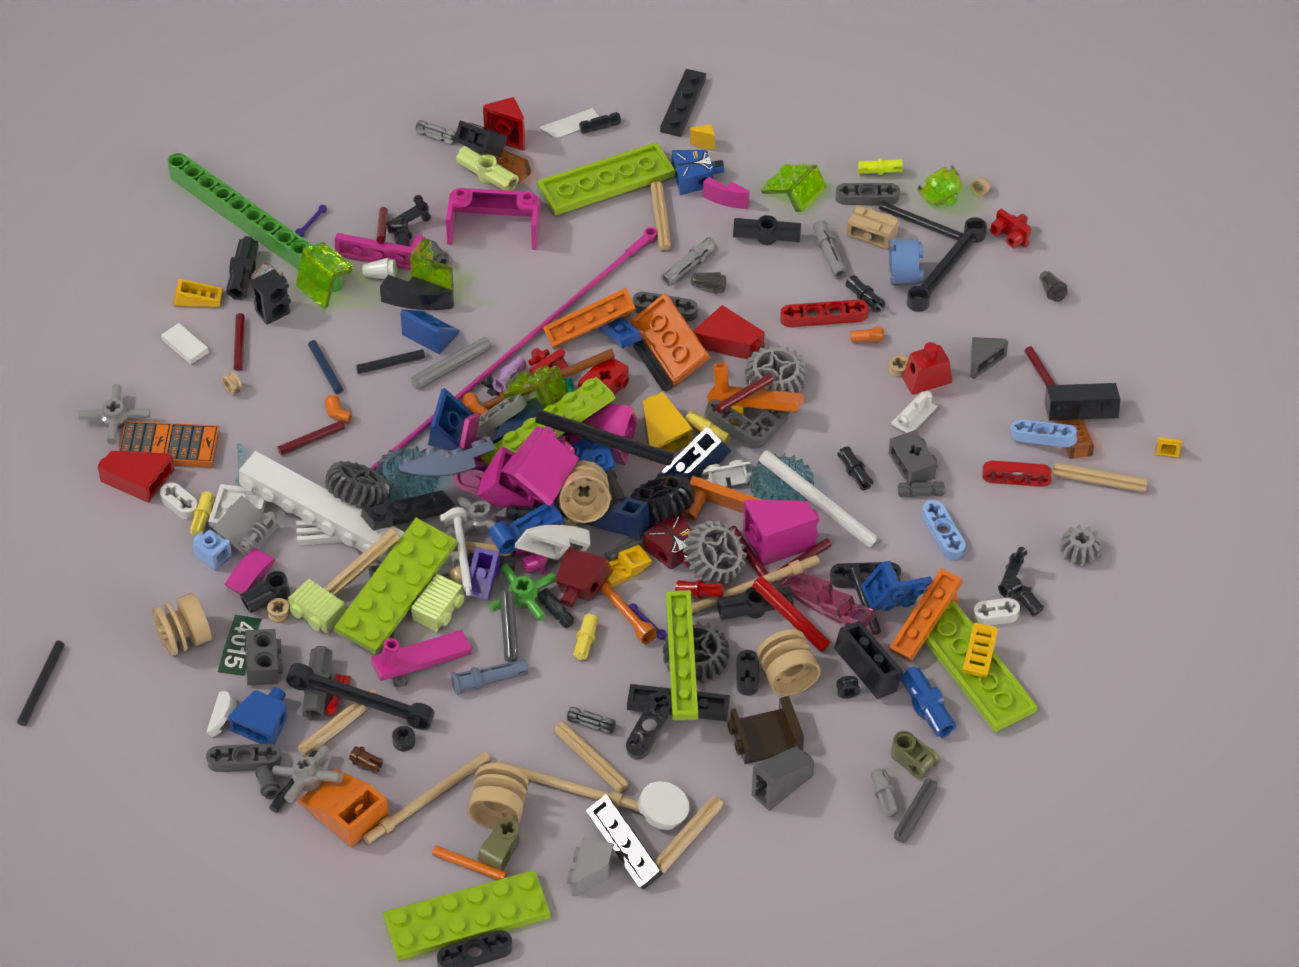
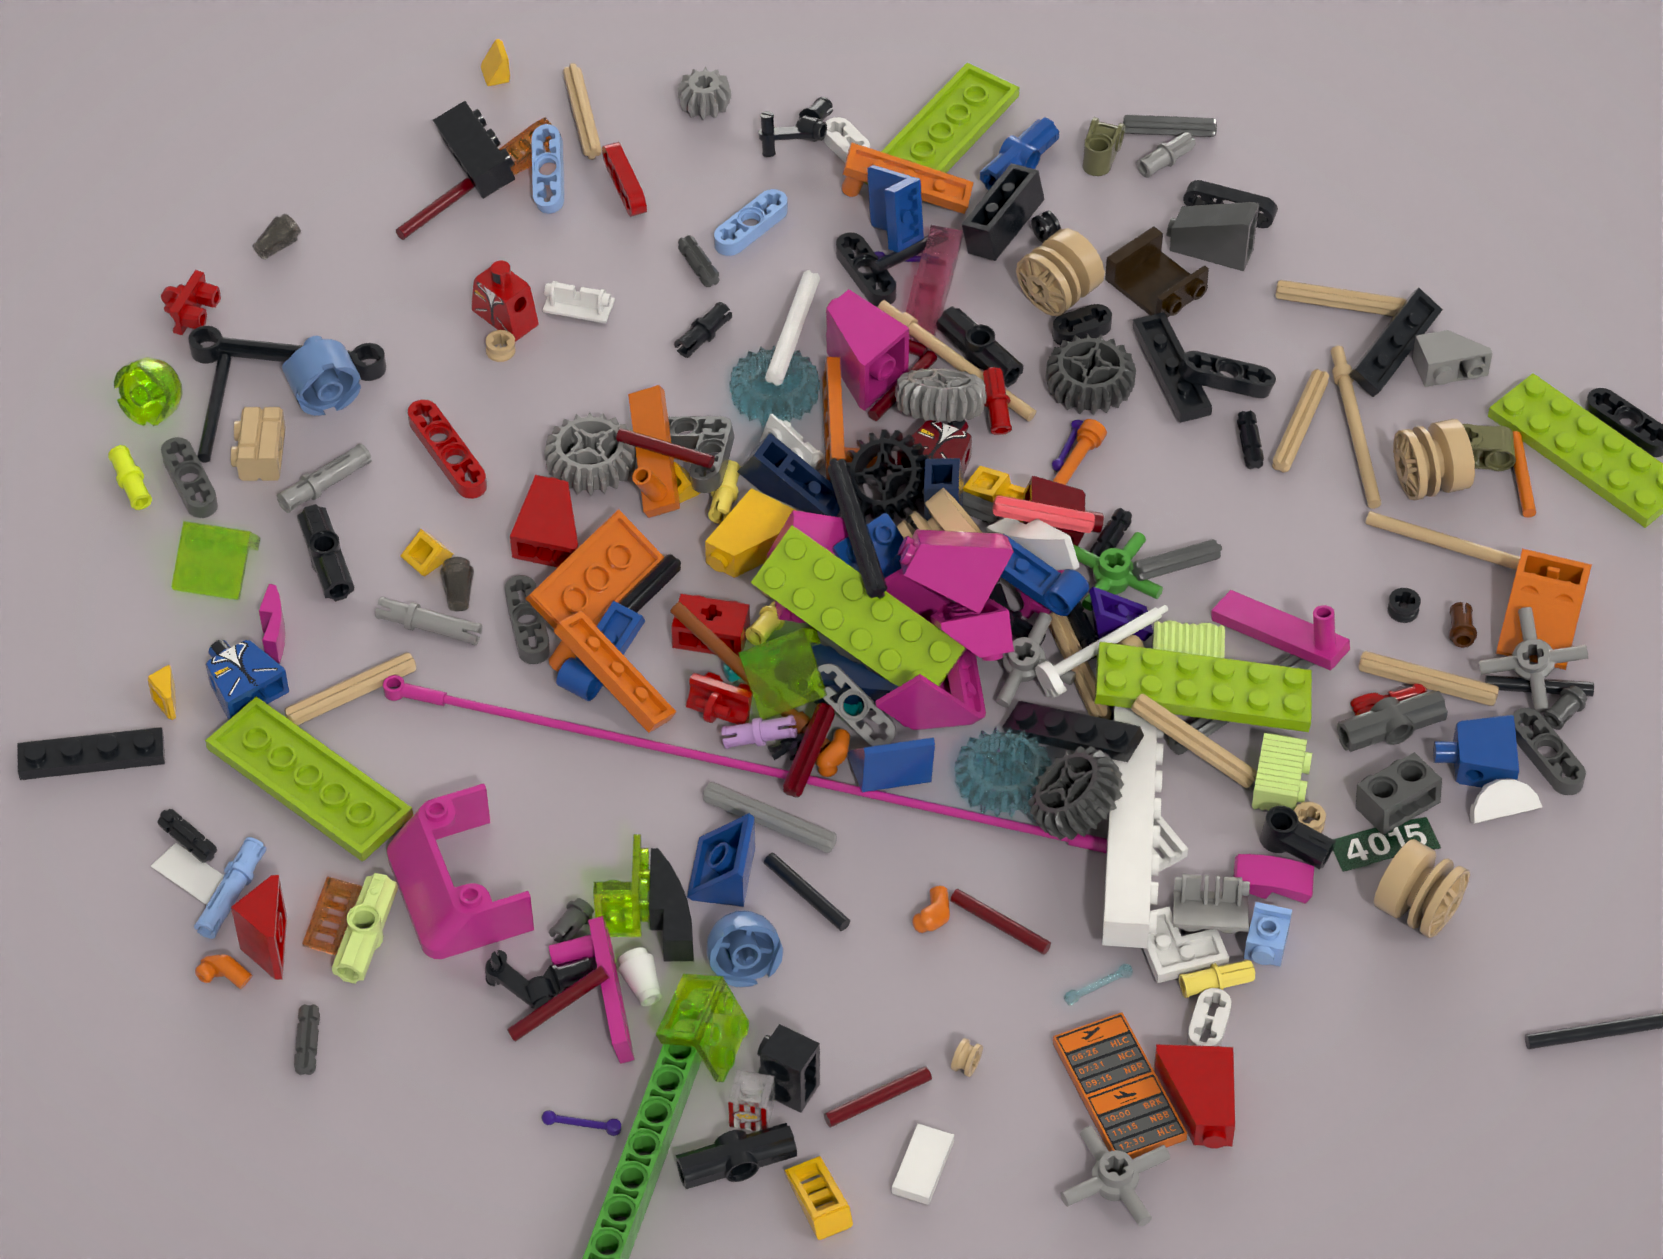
camera: 115 degrees left, 0 degrees up
black piece [286,663,435,730] -> none
dark blue bar [308,340,343,394] -> none
sand blue slope [397,438,495,477] -> none
sand blue pin [450,659,528,694] -> none
black brick [453,120,508,157] -> none
light yellow axle [573,614,599,661] -> none
white tile [638,781,689,830] -> none
lime plate [666,590,698,720] -> none
red axle [752,576,830,652] -> none
black pin [845,275,885,313] -> none
orange arm [850,326,884,343] -> none
dark grey brick [888,430,938,485] -> none
yellow slope [962,623,998,678] -> none
dark grey slope [970,337,1008,379] -> none
tan hinge [971,177,990,197] -> none
none -> light blue pin [194,837,266,939]
none -> yellow slope [400,529,454,577]
none -> medium blue cylinder [706,911,783,987]
none -> dark red axle [783,703,835,798]
none -> coral axle [992,495,1095,533]
none -> black beam [1183,180,1278,228]

